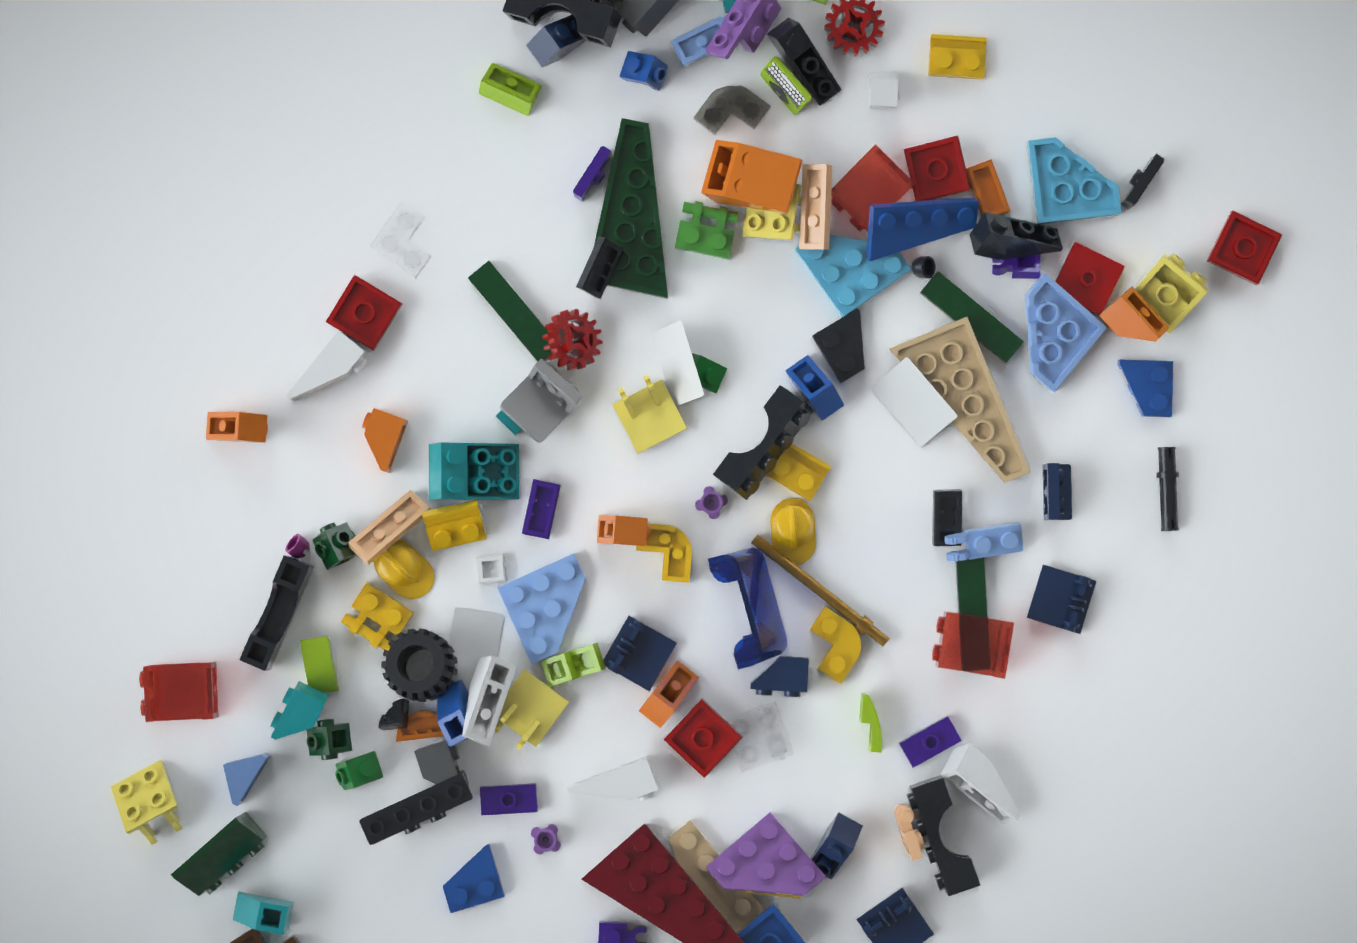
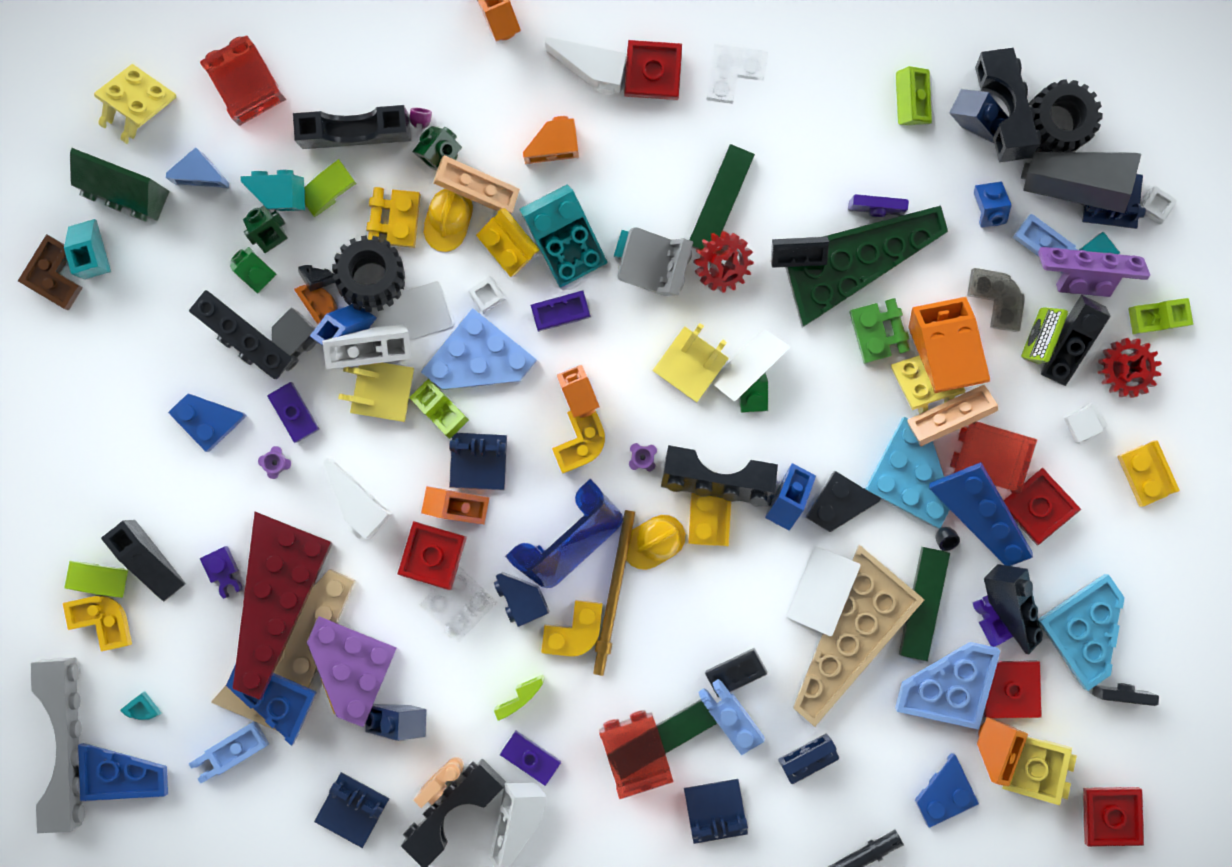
camera: 60 degrees right, 0 degrees up
orange tile [966,159,1011,216] -> none

